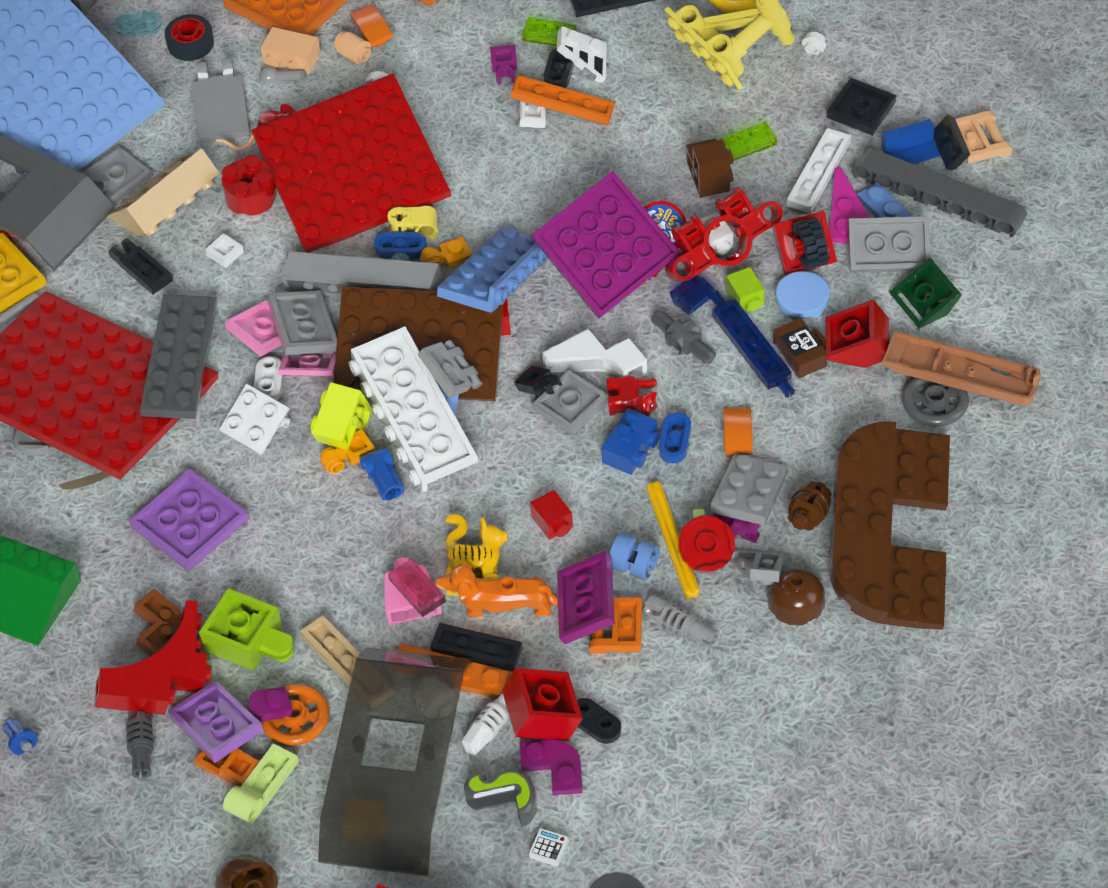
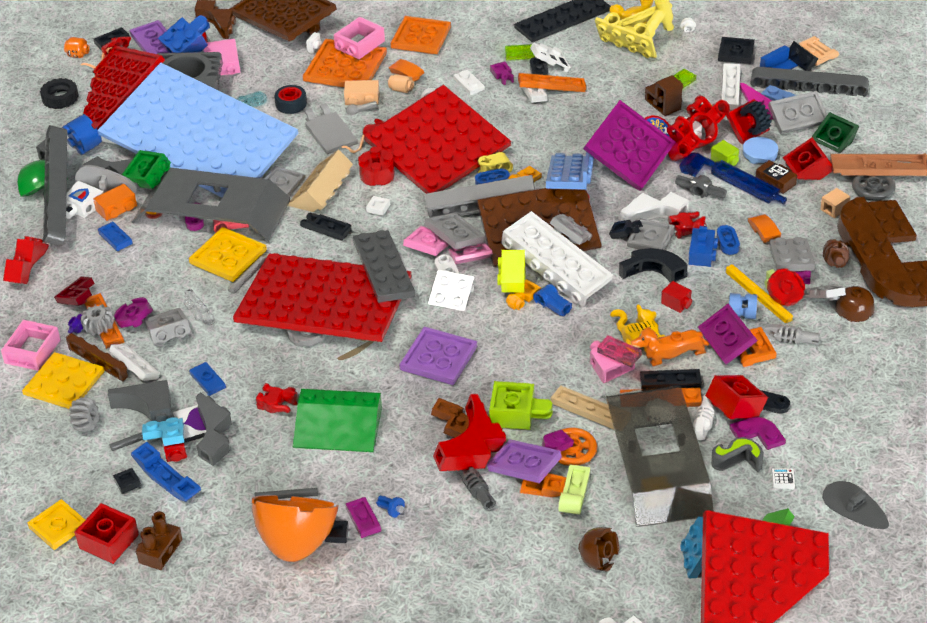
camera: 20 degrees left, 10 degrees down
none -> white plate [453,70,485,95]
none -> black arch [619,248,688,283]
none -> light nougat brick [820,188,851,218]

